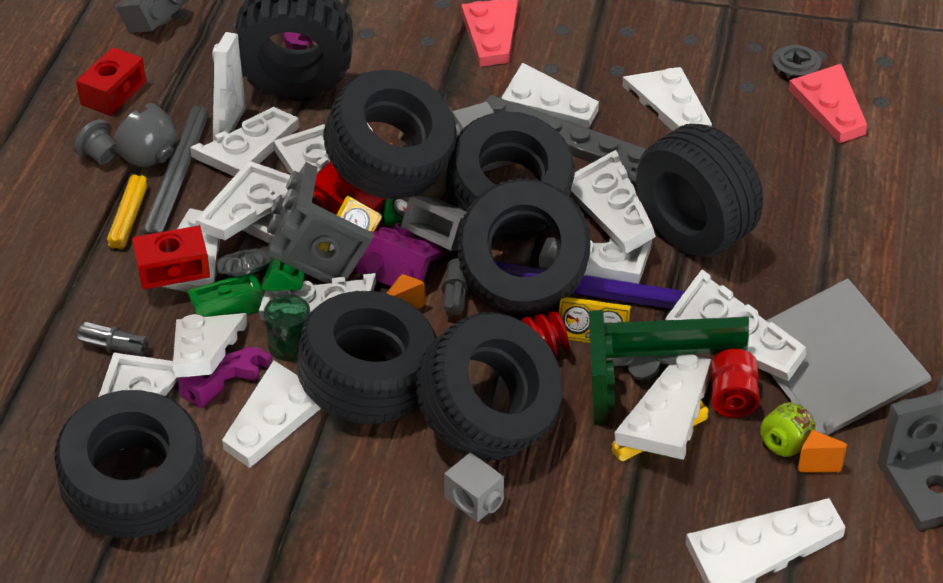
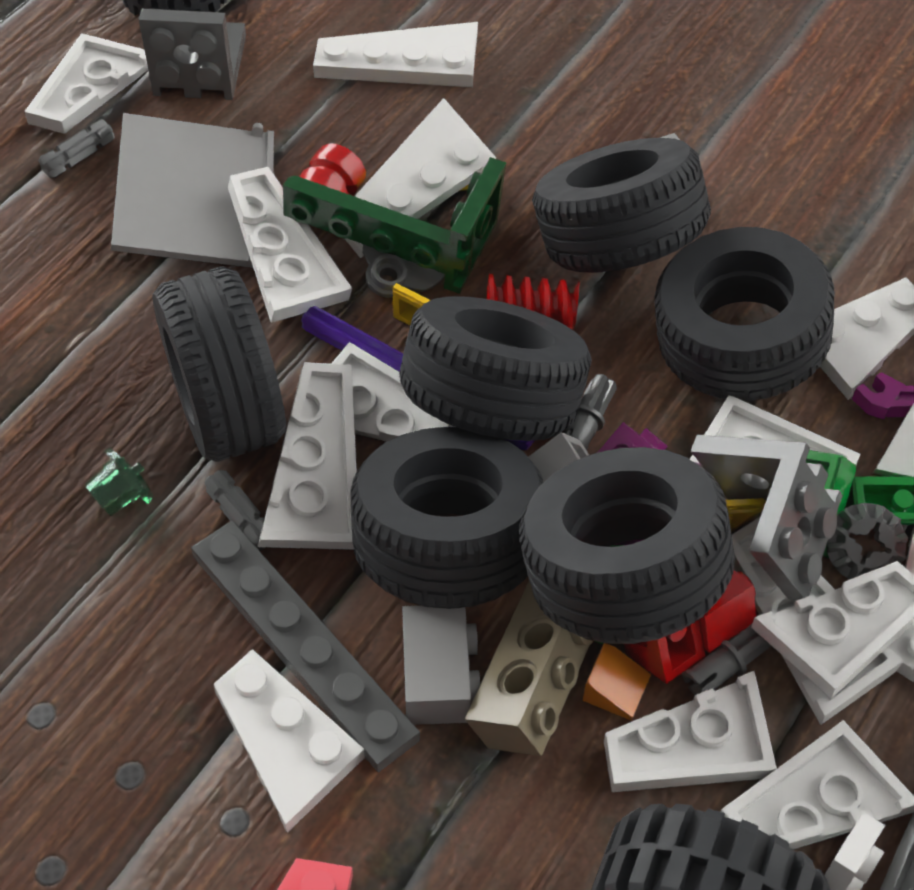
camera: 160 degrees left, 10 degrees up
clear green wheel [264,294,310,361] -> none
orange slope [386,274,425,310] -> none
white wing [622,67,712,131] -> none
lime head [760,402,816,457] -> none
orange slope [798,430,847,472] -> none

